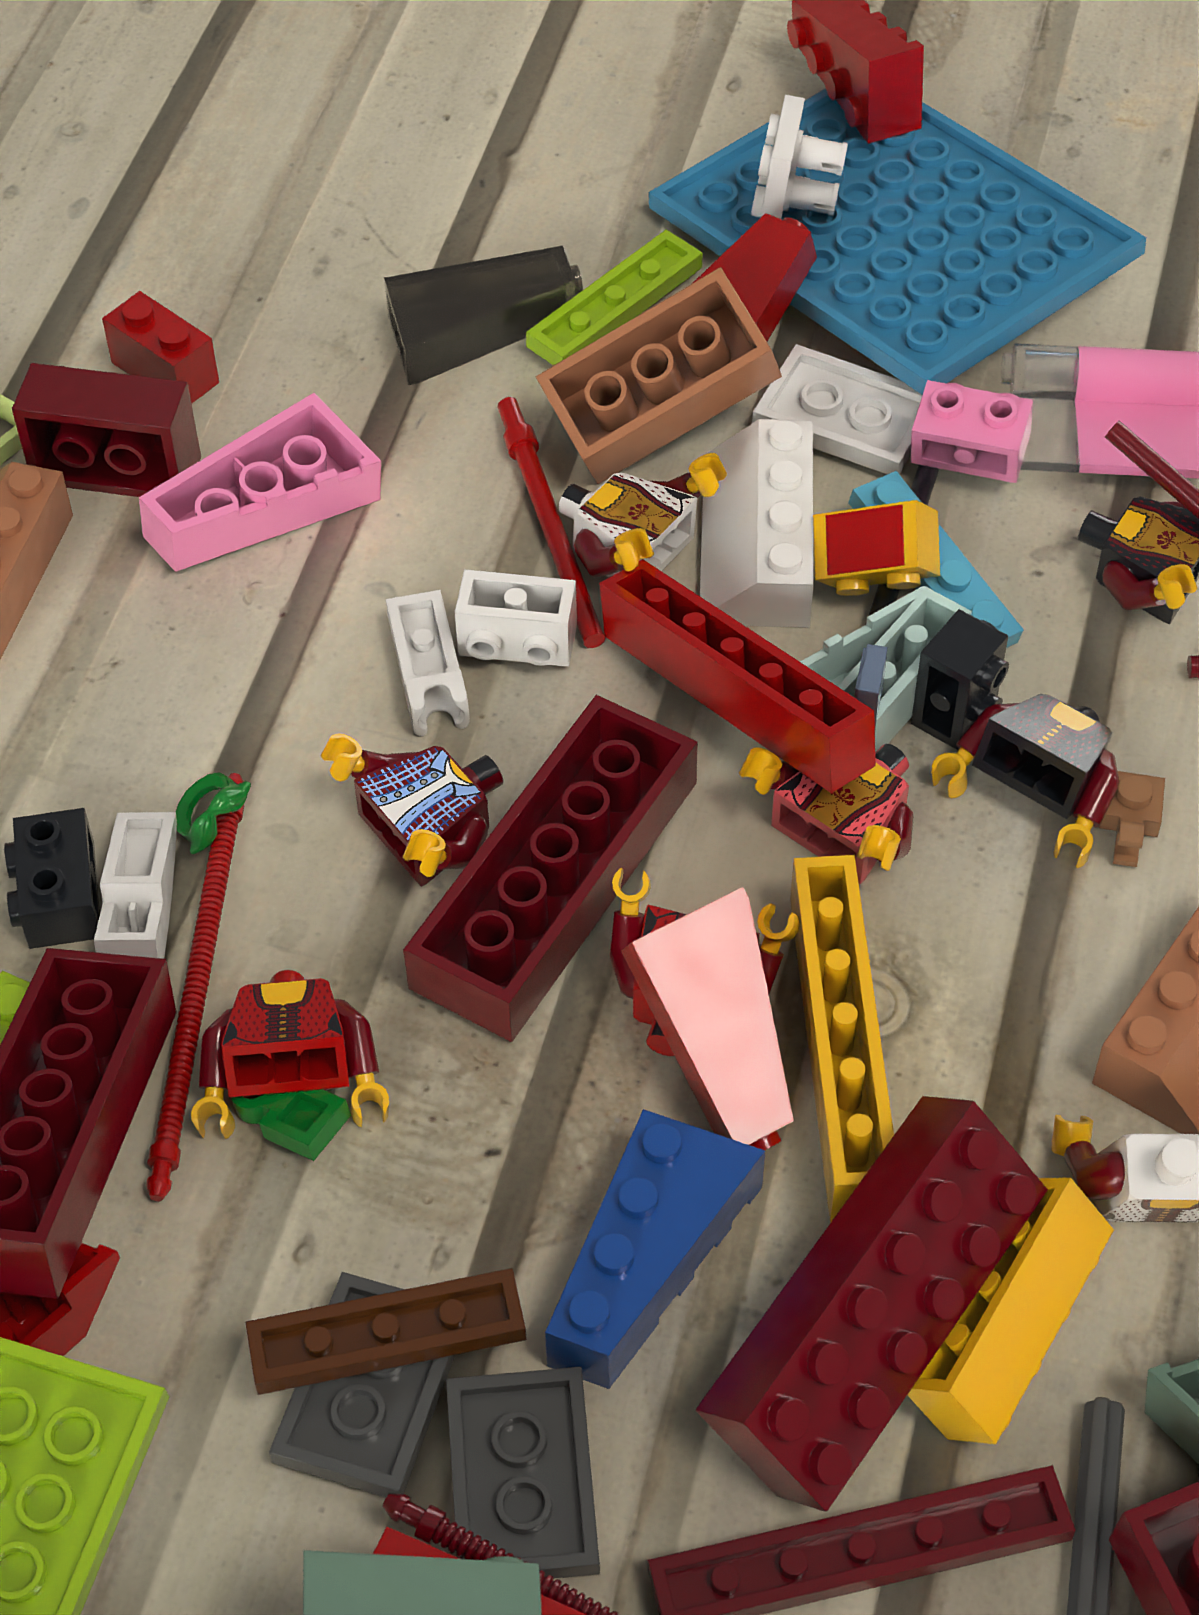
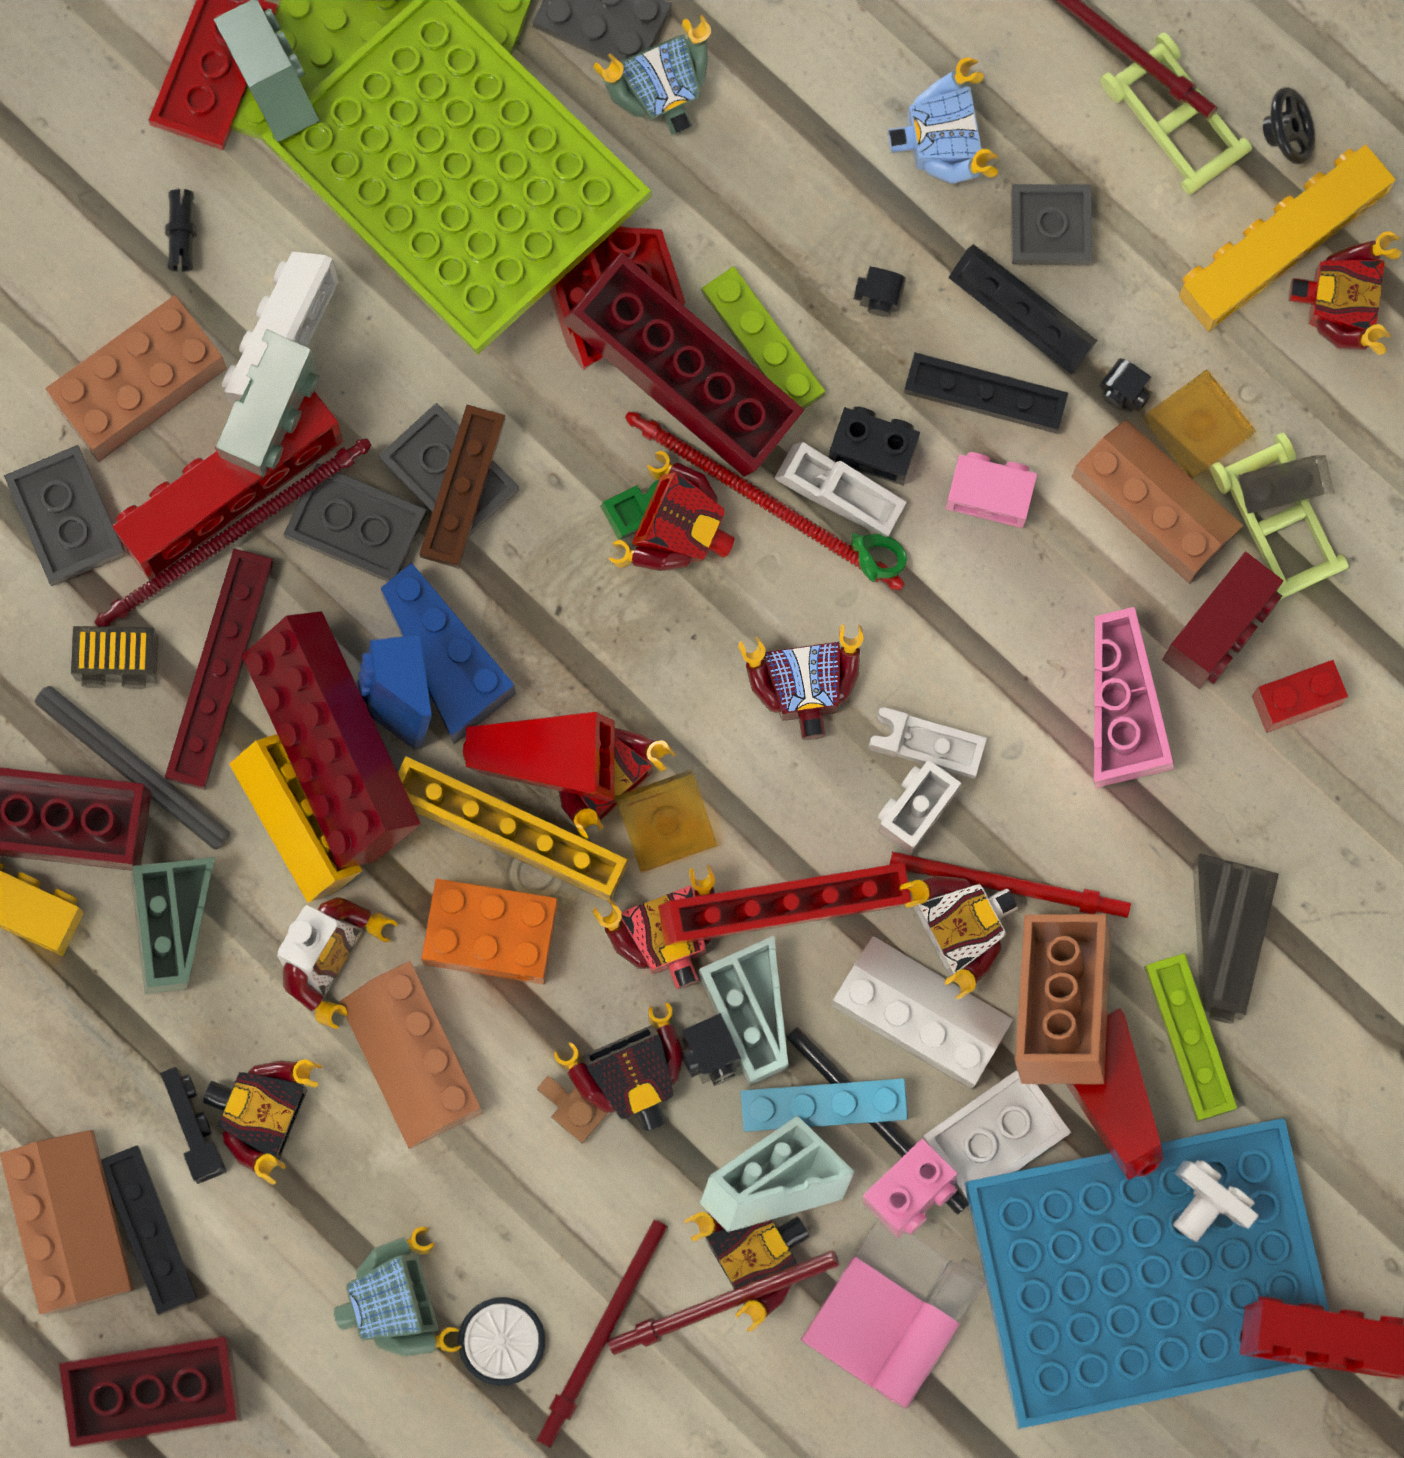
camera: 115 degrees right, 25 degrees up
dark red brick [403,694,698,1042] -> none
brick [813,500,940,596] -> none
sand blue tile [854,644,888,726] -> none
none -> blue slope [357,634,432,749]
none -> orange piece [421,878,558,985]
none -> clear yellow plate [615,769,717,873]
none -> light aqua wedge [700,1116,854,1232]
none -> bright pink brick [945,452,1037,528]

